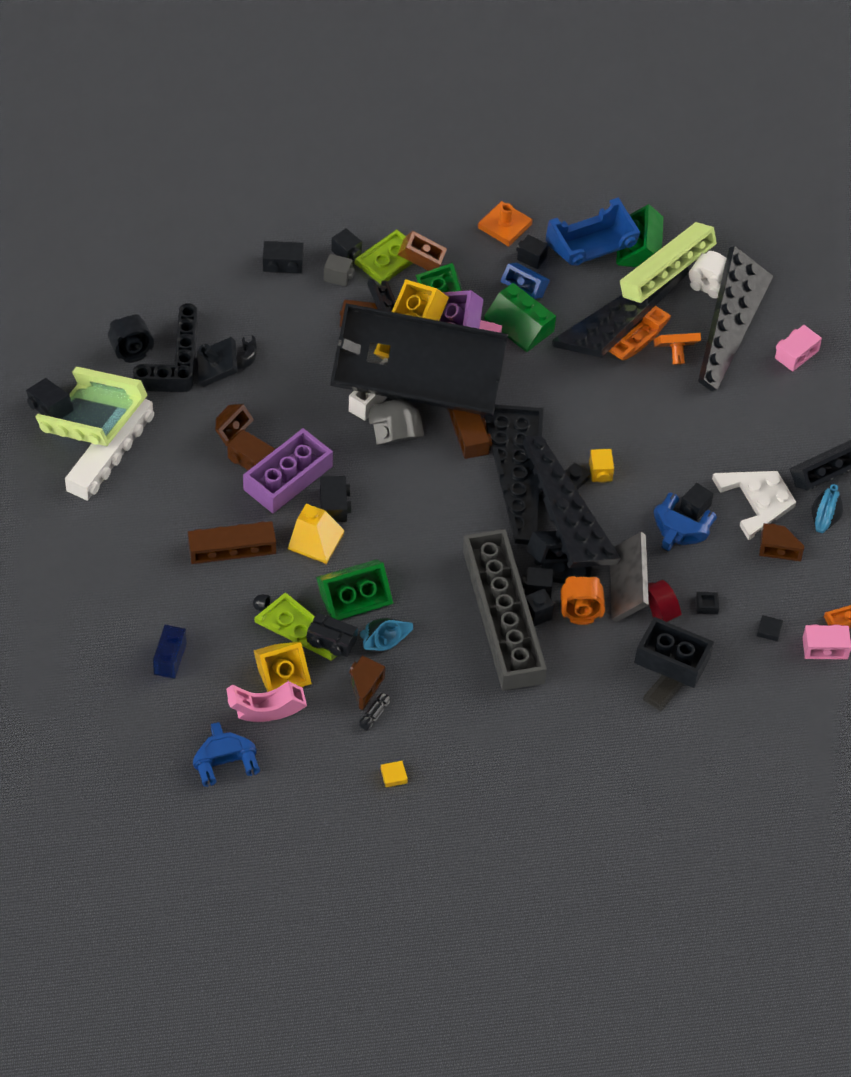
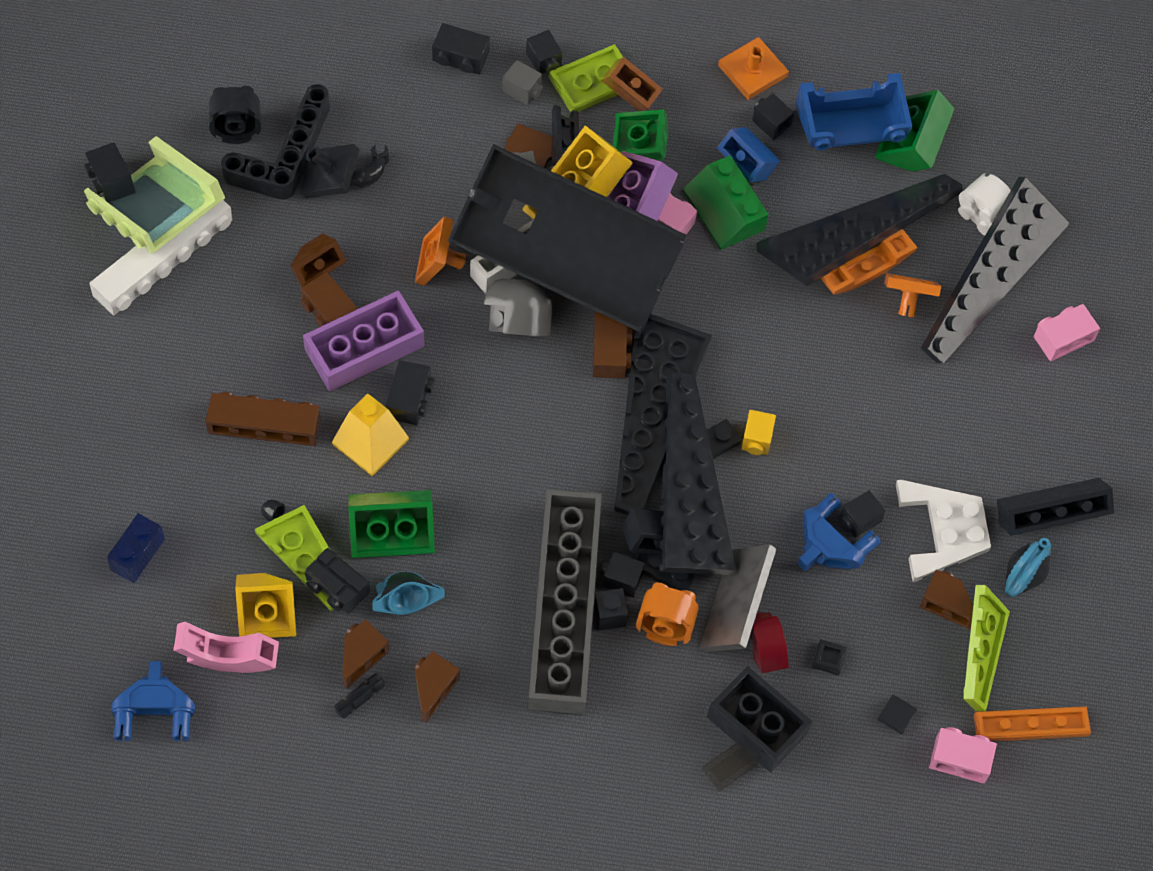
camera: 15 degrees right, 10 degrees up
yellow tile [380,761,408,788] -> none
yellowish green brick [620,222,717,303] -> none
none -> reddish brown slope [414,651,460,723]
none -> orange tile [415,216,466,286]
none -> lime wing [963,585,1010,712]

